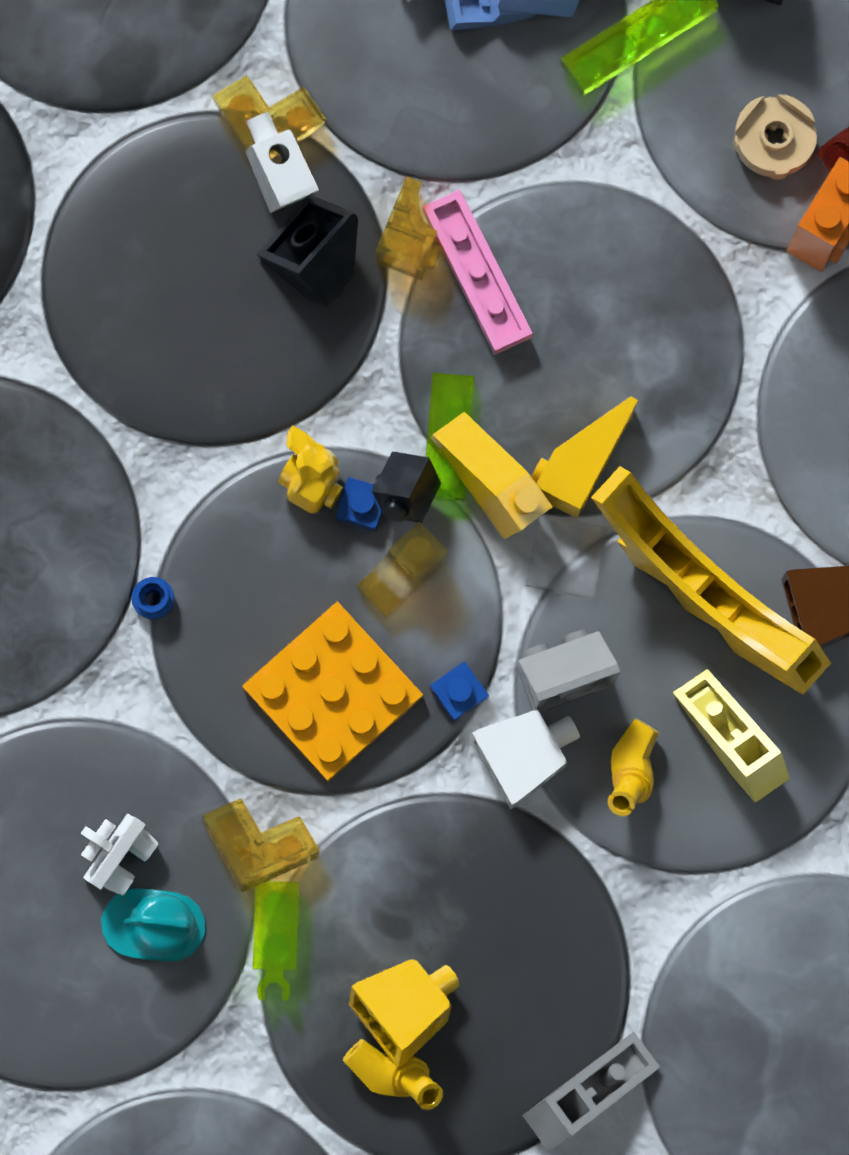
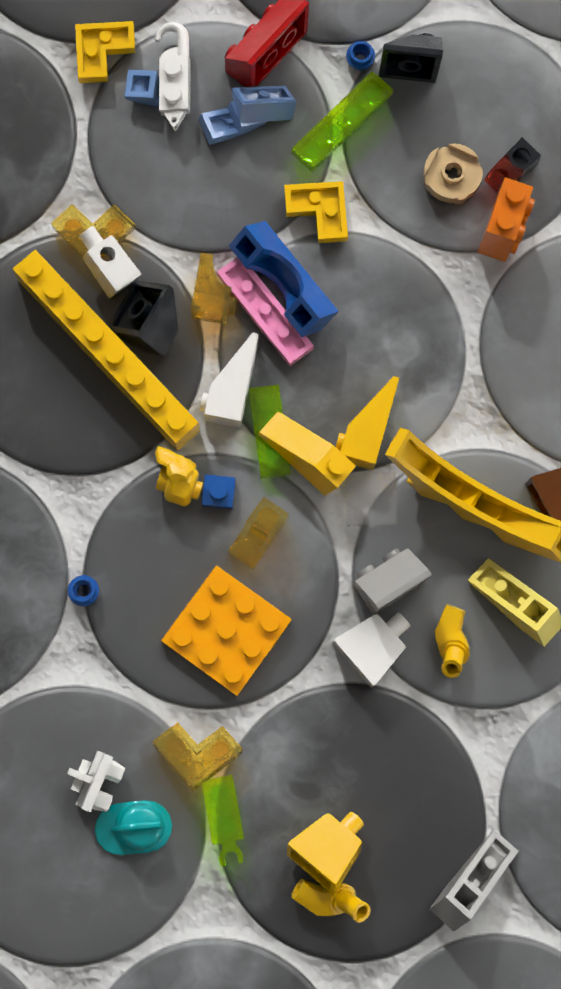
camera: 15 degrees left, 0 degrees up
black brick [372,451,442,523] -> none
blue plate [429,661,489,722] -> none
none -> yellow brick [13,249,200,451]
none -> white slope [200,333,259,428]
none -> blue arch [229,221,339,337]
none -> yellow plate [284,181,348,243]

